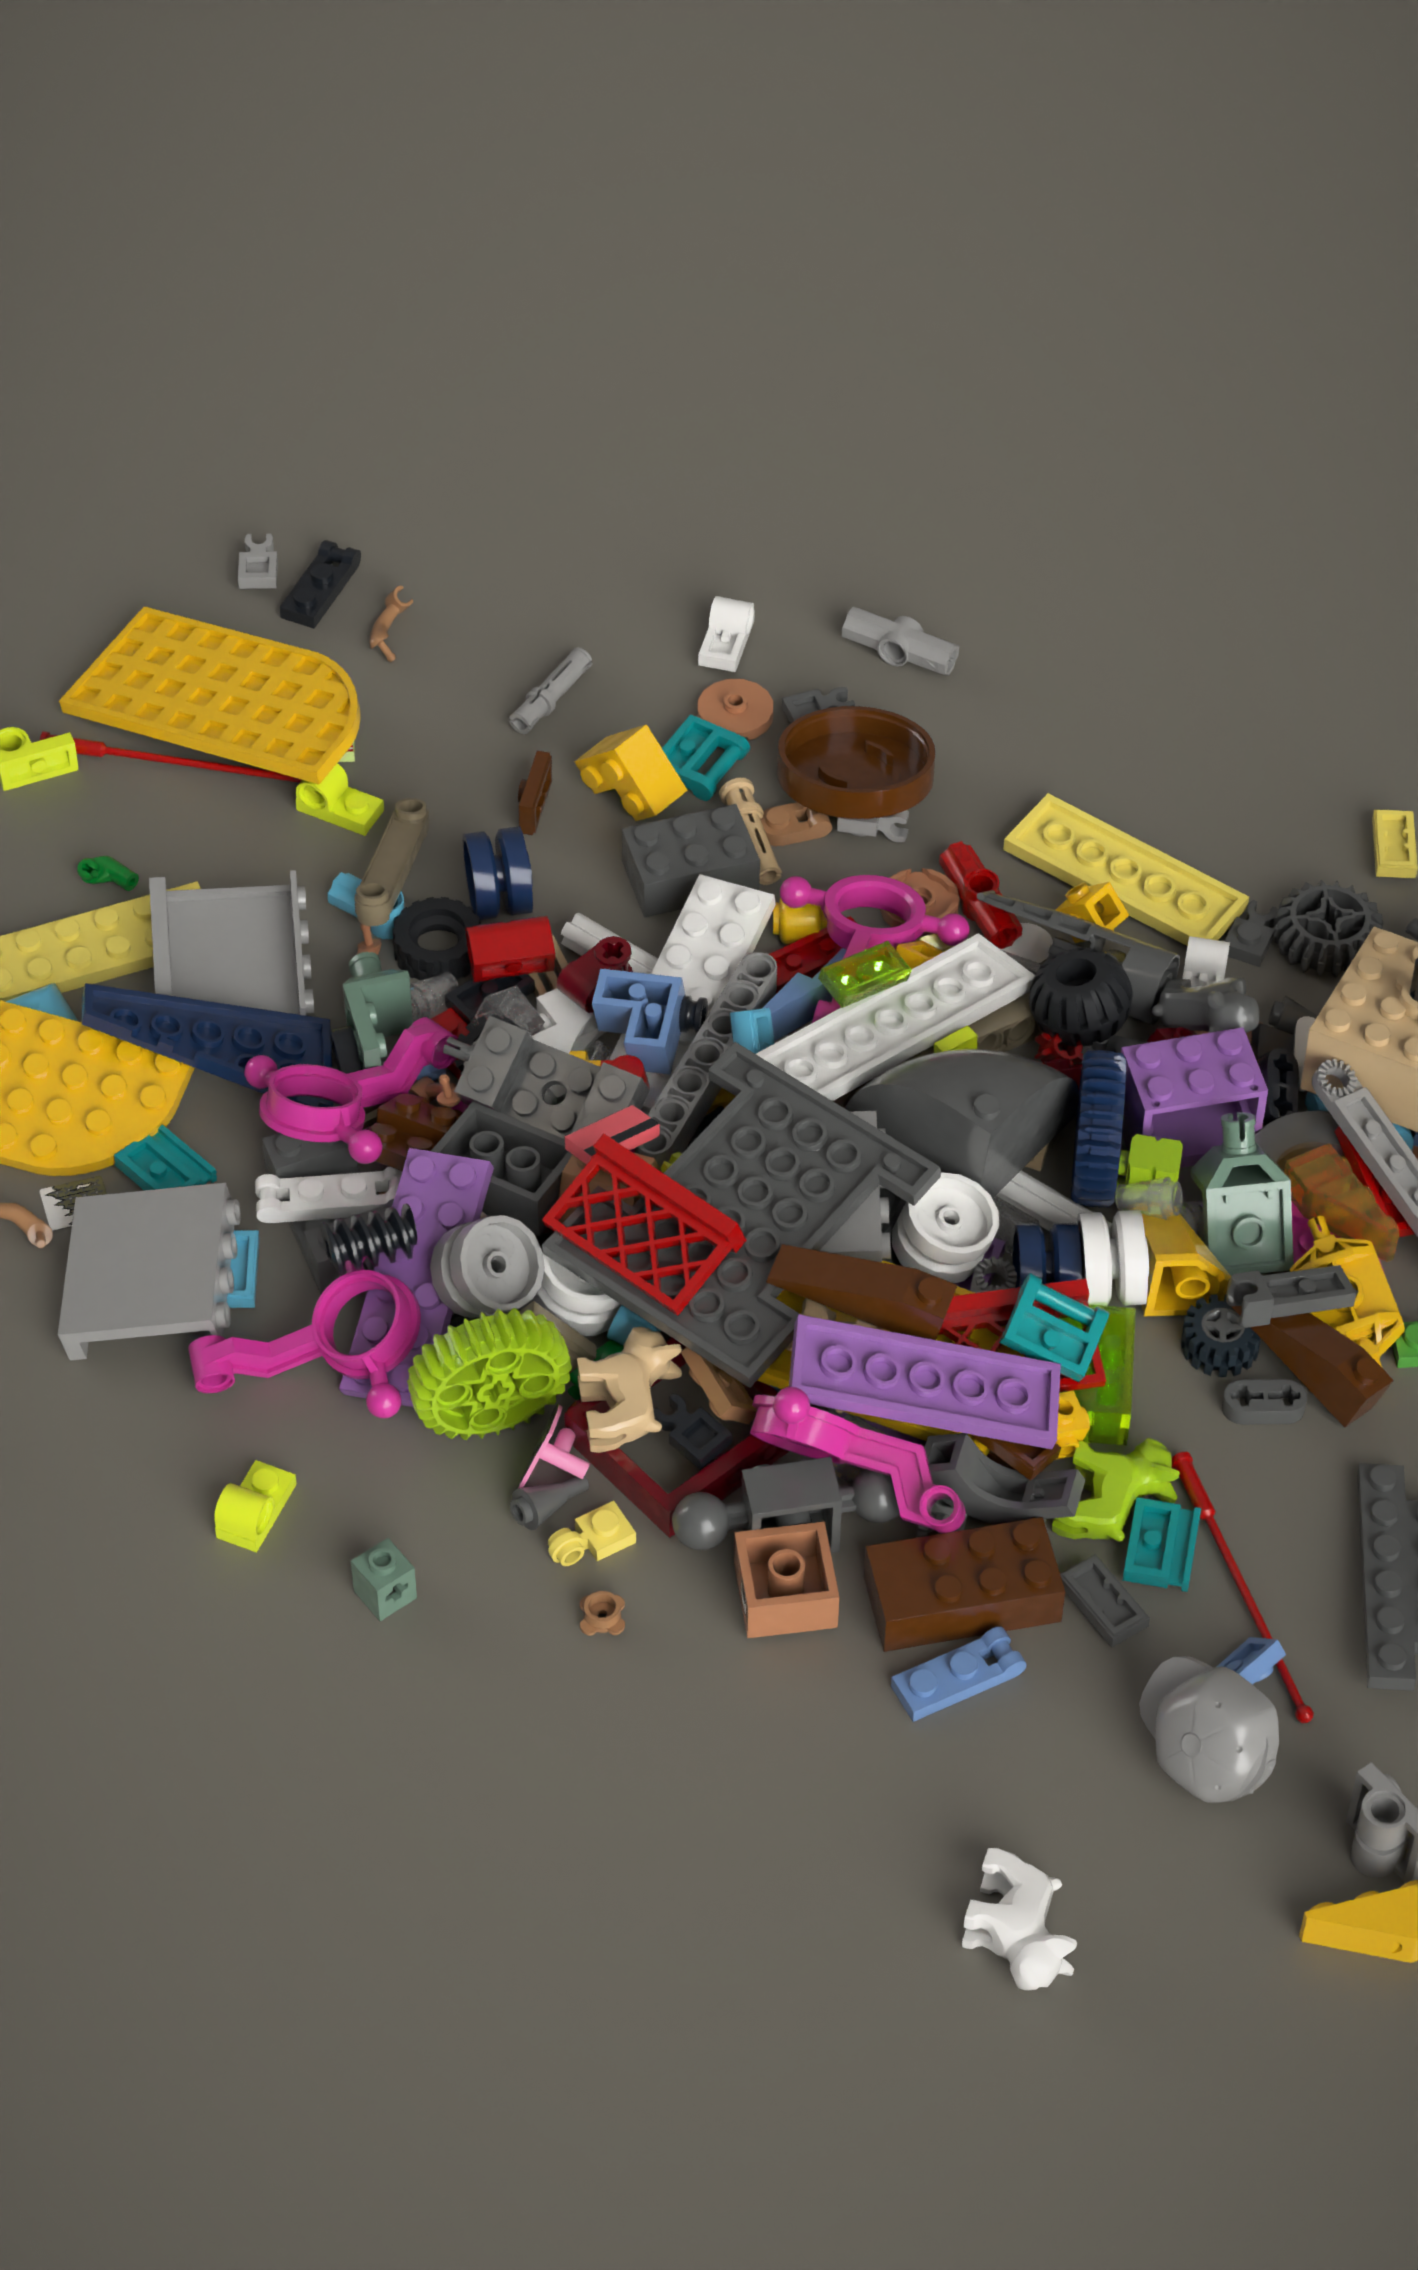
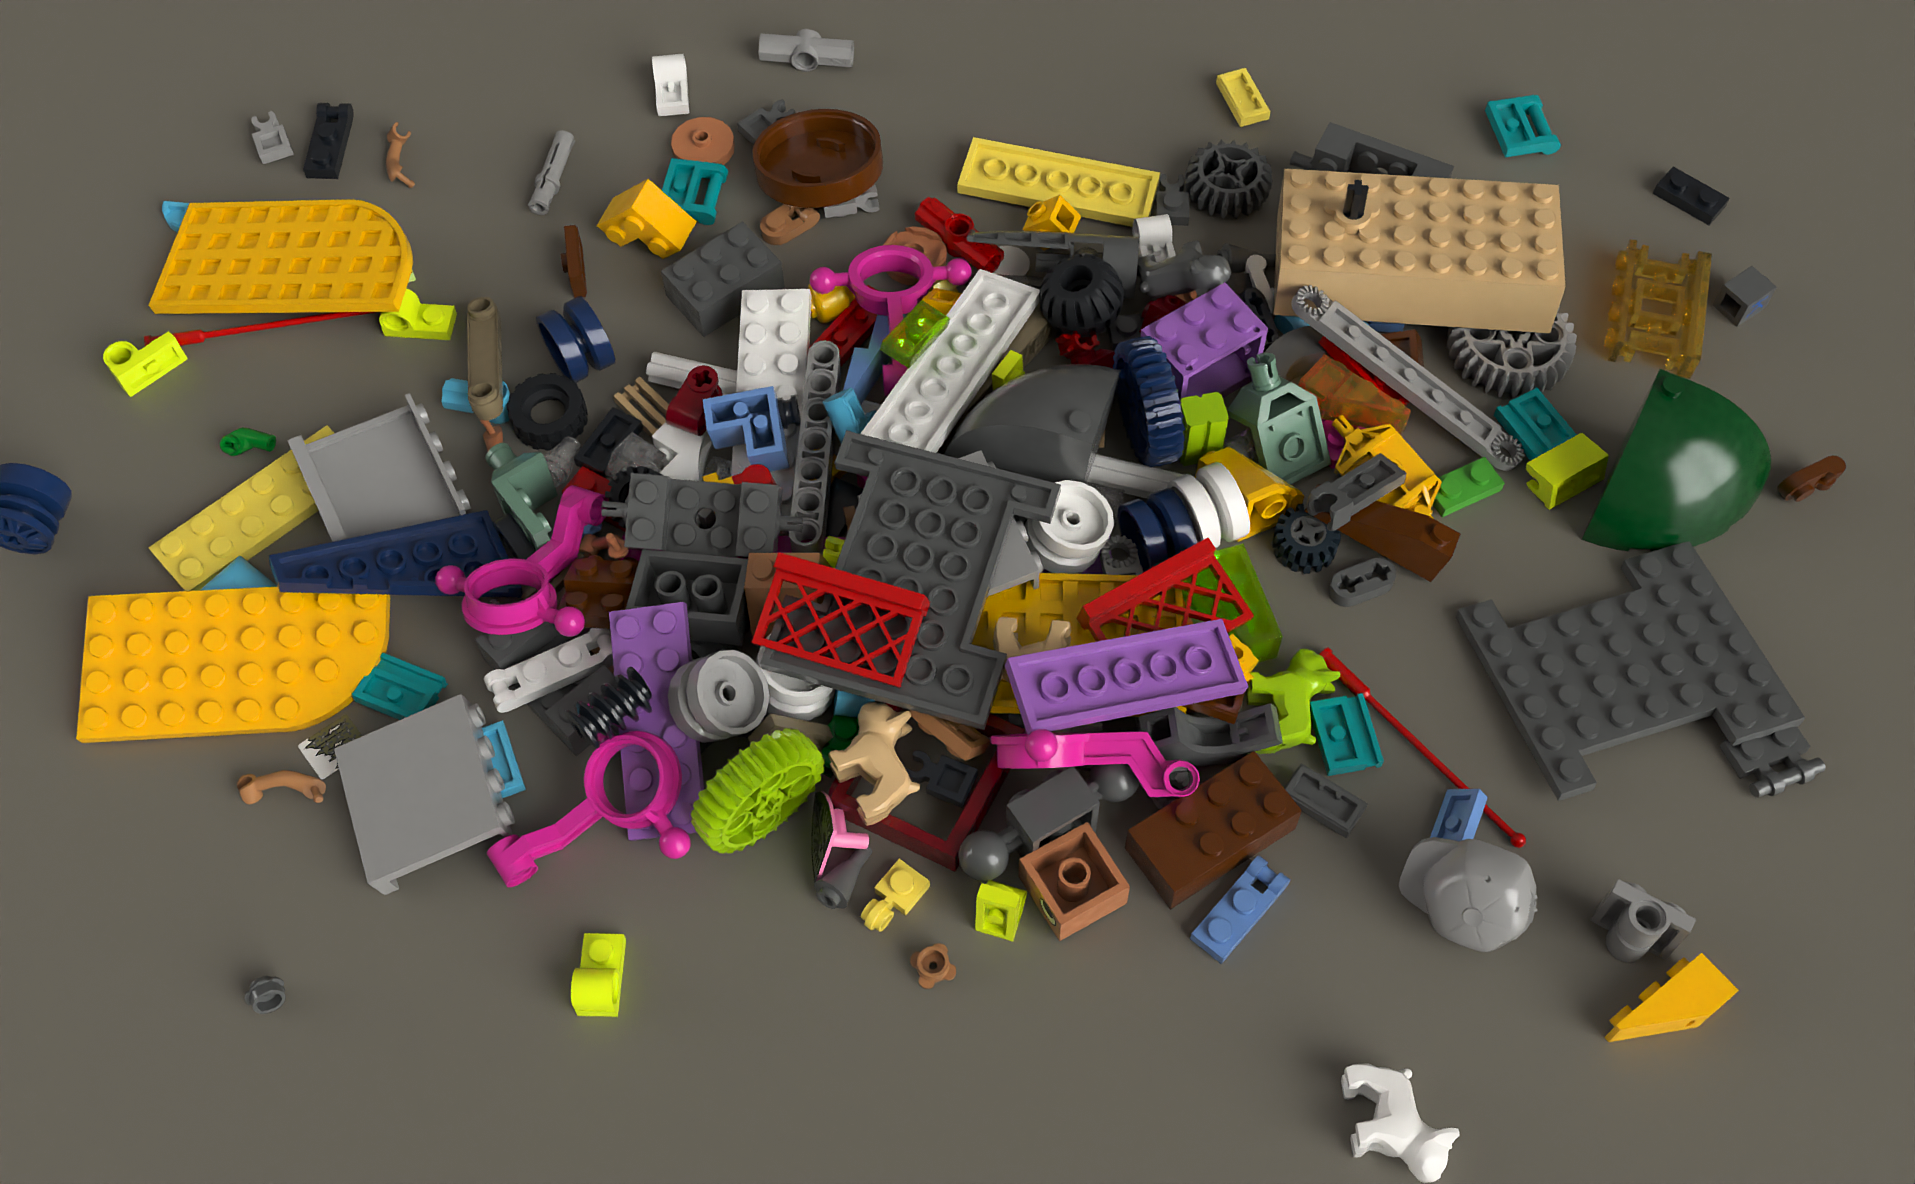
camera: 20 degrees left, 10 degrees up
sand green brick [351,1538,417,1621] -> none
red piece [466,915,556,982] -> none
coral tile [565,1105,660,1165] -> none
tan pin [719,778,782,885] -> none
reddish brown slope [766,1244,957,1340] -> none
teal plate [999,1273,1110,1382] -> none
clear cone [1116,1177,1183,1220] -> none
none -> medium azure tile [162,201,189,233]
none -> neon yellow plate [975,880,1027,942]

